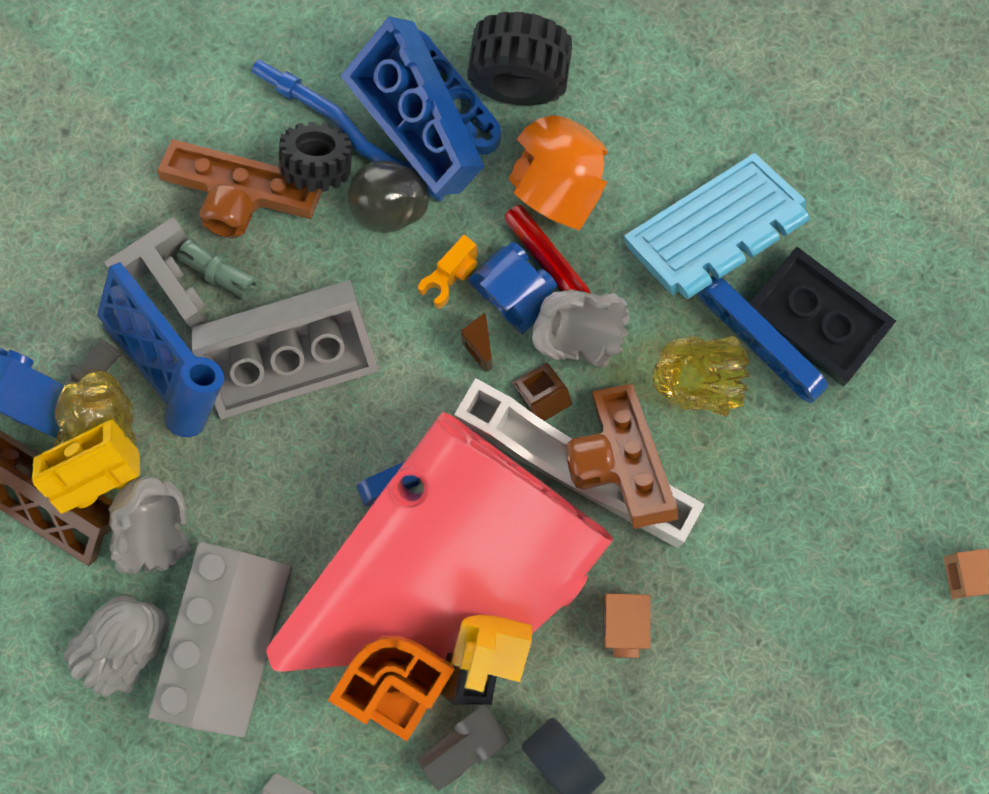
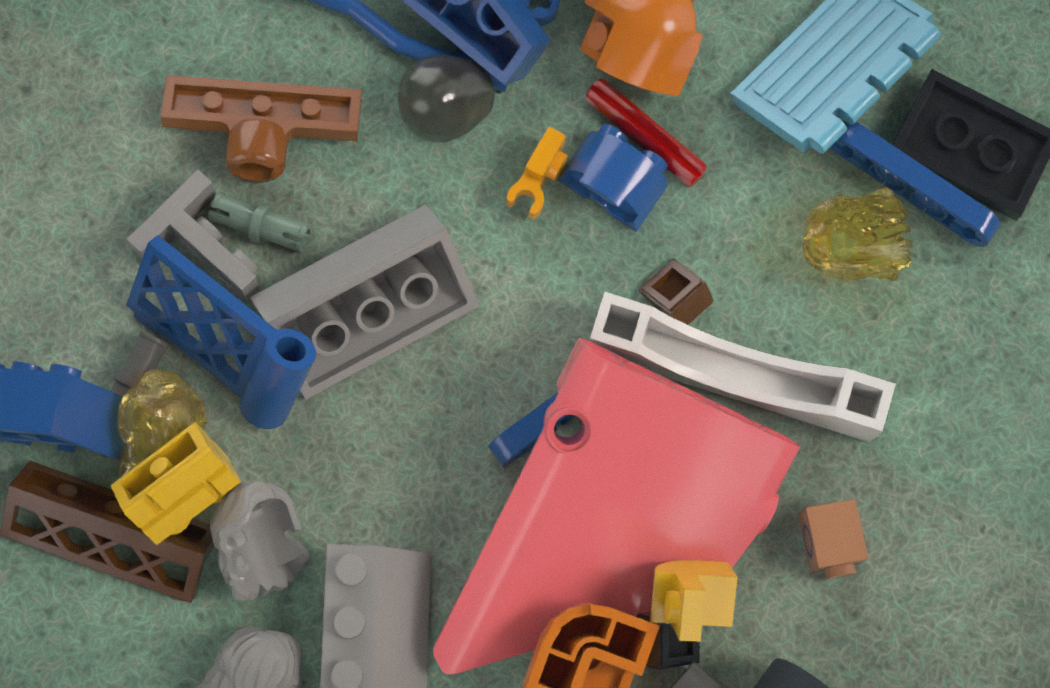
camera: 25 degrees left, 0 degrees up
black tyre [279,122,352,192] -> none
reddish brown slope [461,313,492,372] -> none
light grey hair [532,289,630,368] -> none
dark orange plate [566,383,678,529] -> none

